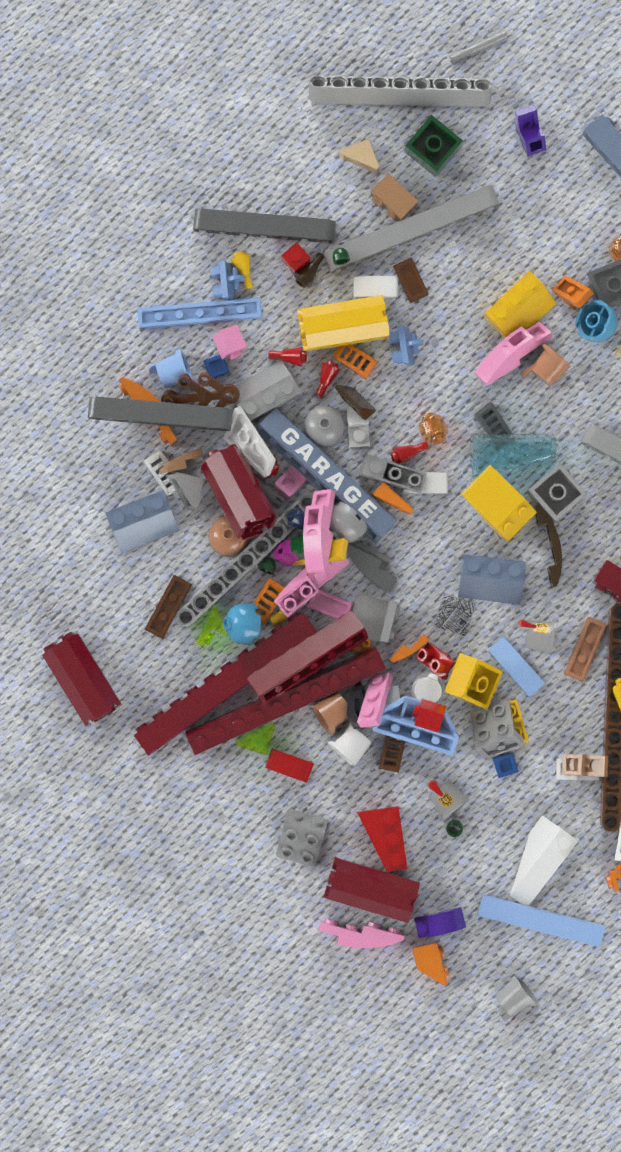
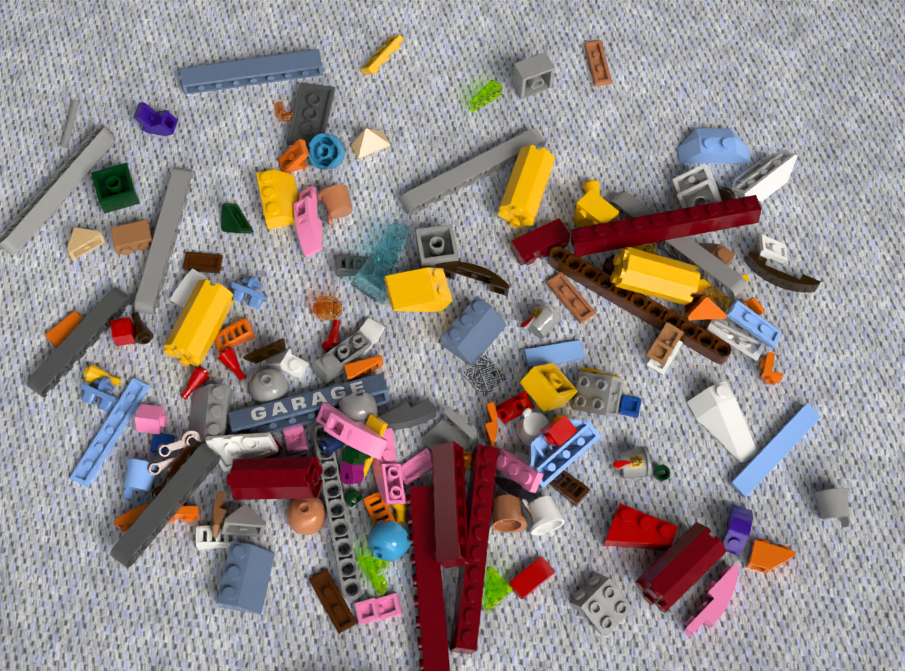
camera: 60 degrees left, 20 degrees down
dark green hinge [332,248,350,265] -> none
none -> orange tile [45,311,84,348]
none -> dark green slope [221,203,254,234]
none -> bright pink slope [355,593,403,625]

